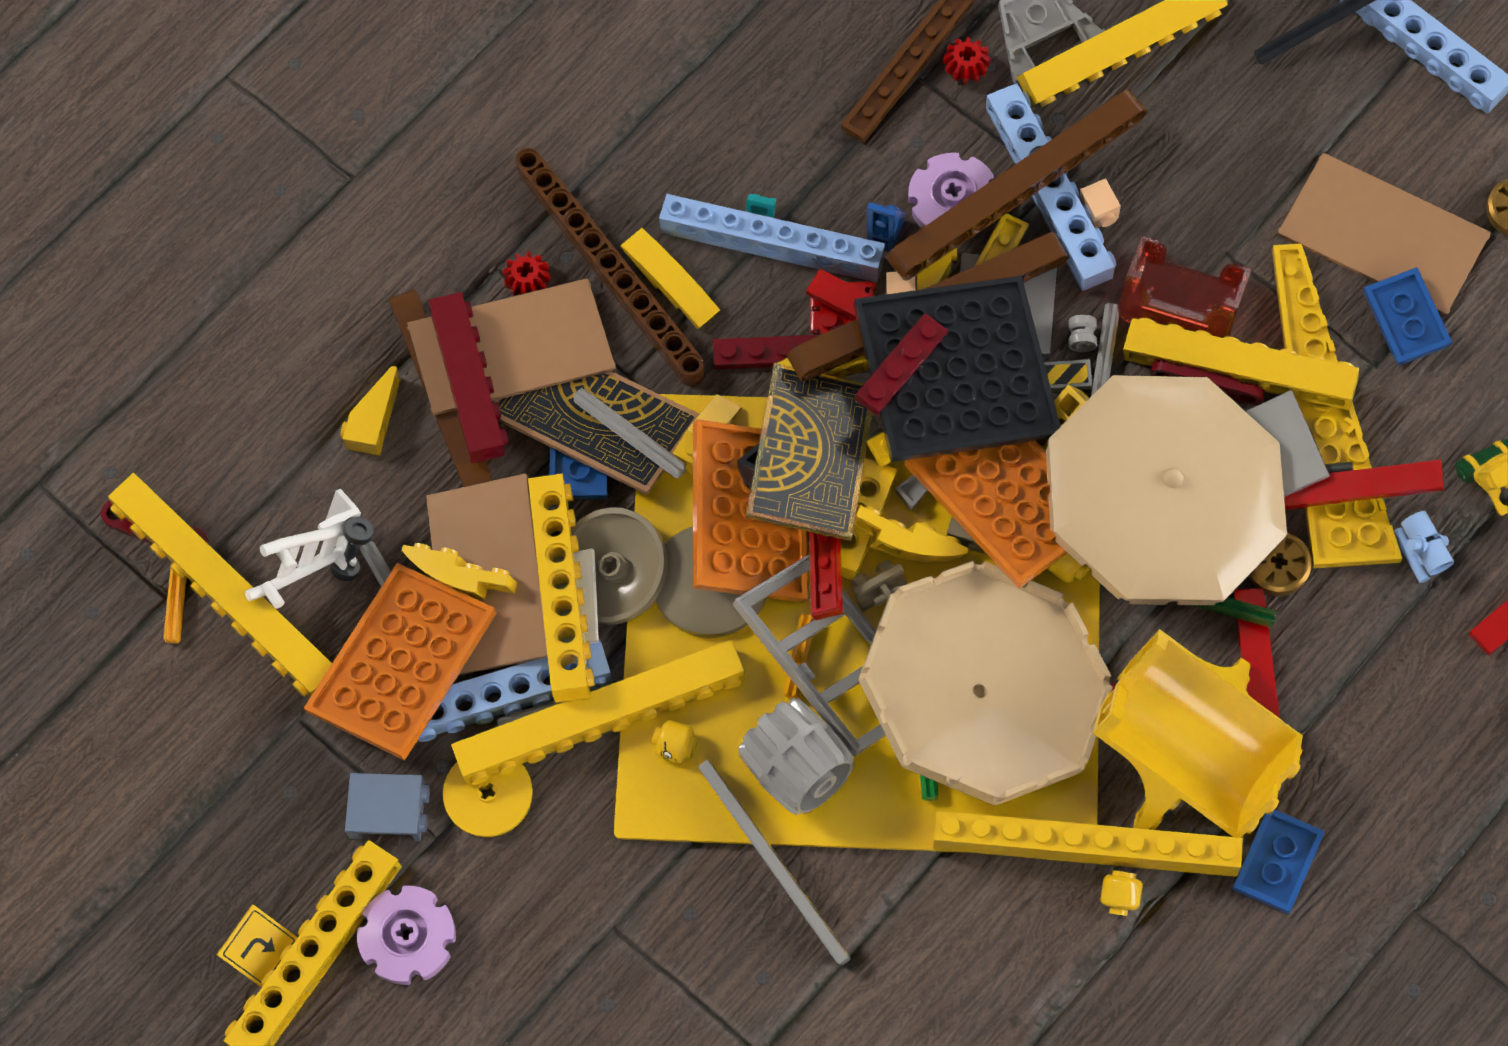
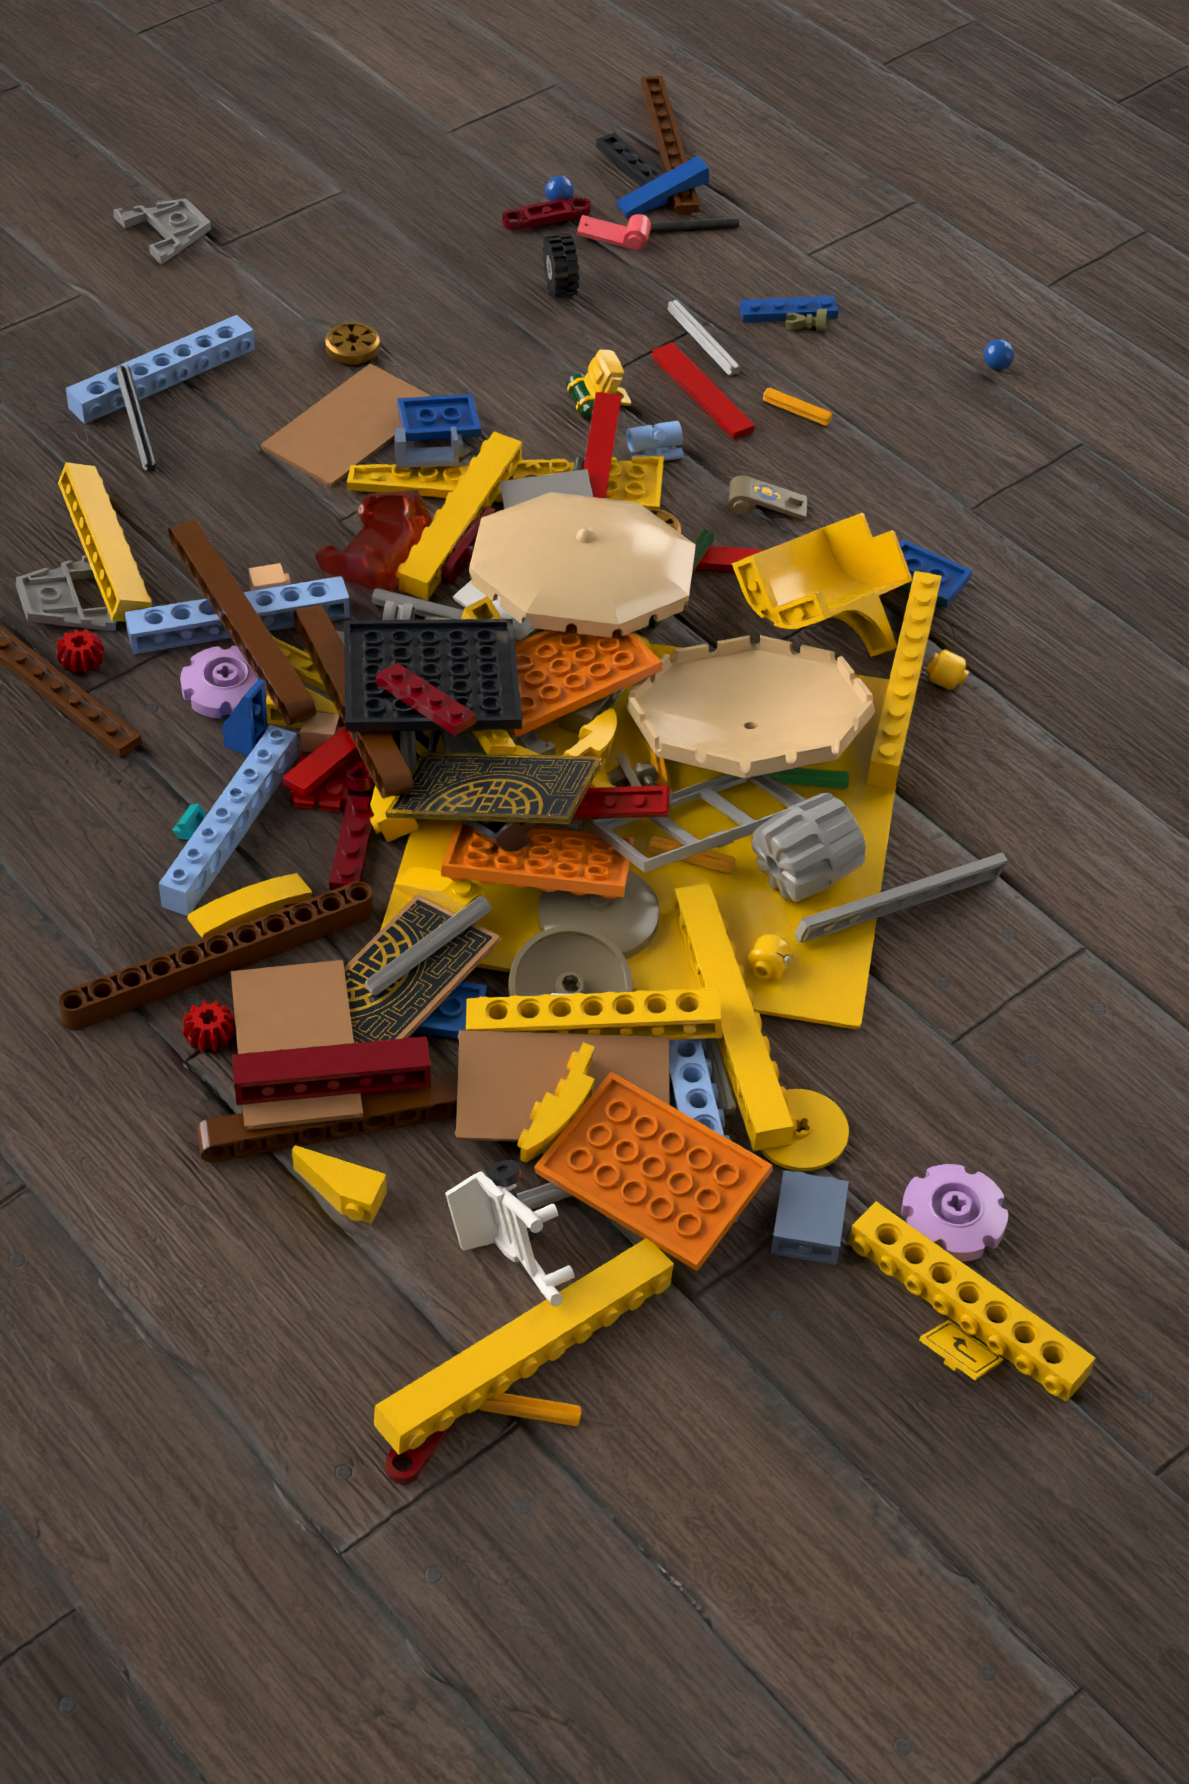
camera: 90 degrees left, 20 degrees down
none -> sand blue panel [394,427,464,468]
none -> dark tan door [728,475,807,520]

